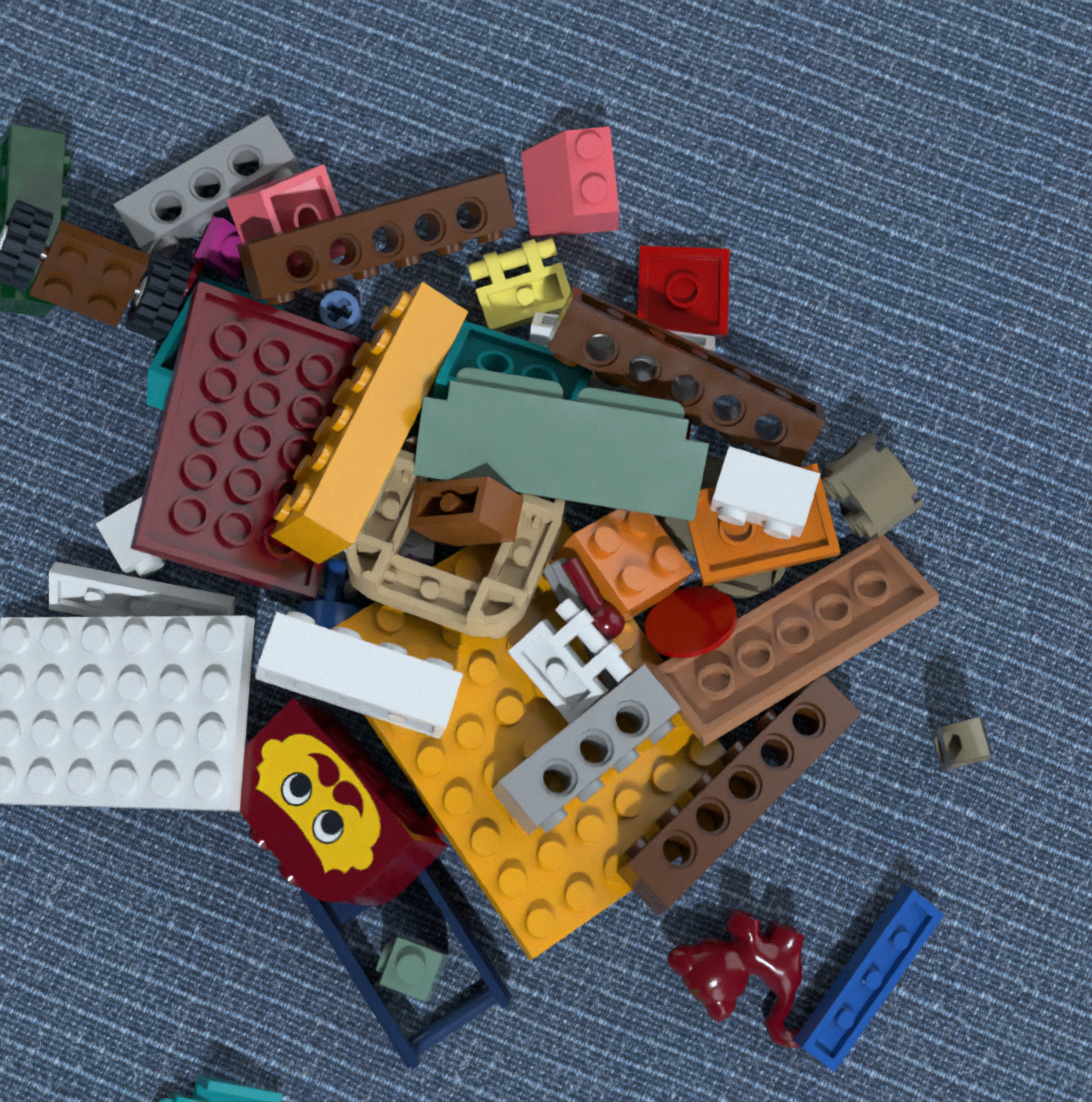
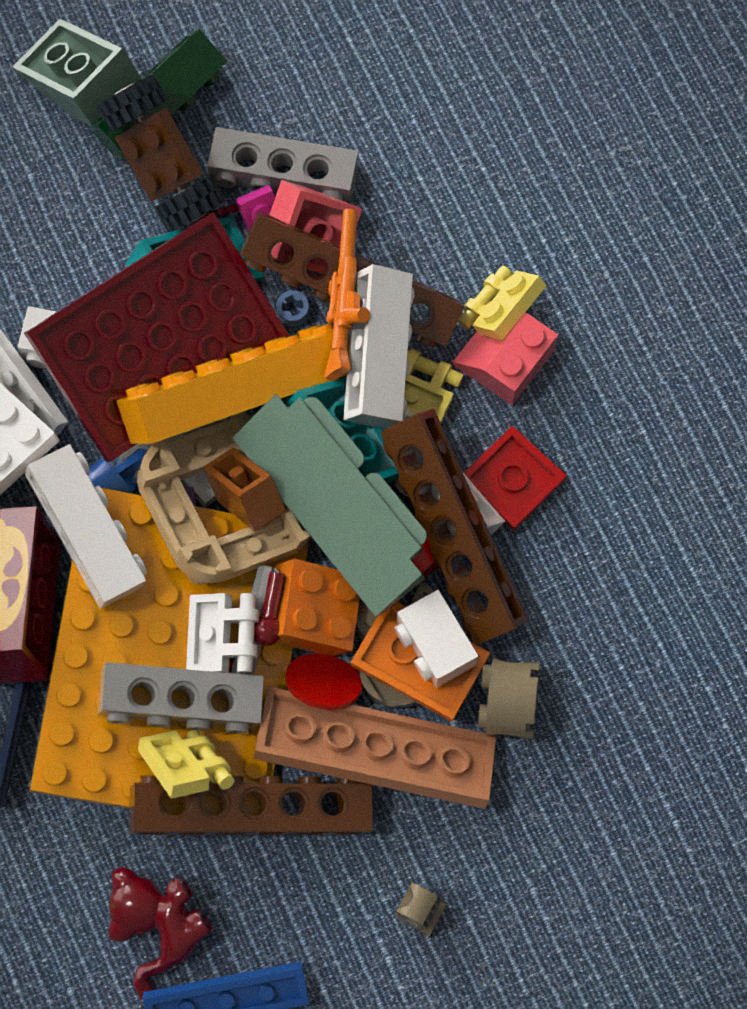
camera: 40 degrees right, 5 degrees down
none -> light yellow plate [138,730,234,799]
none -> orange piece [324,209,370,381]
none -> white brick [343,264,414,429]
none -> light yellow plate [458,266,547,341]

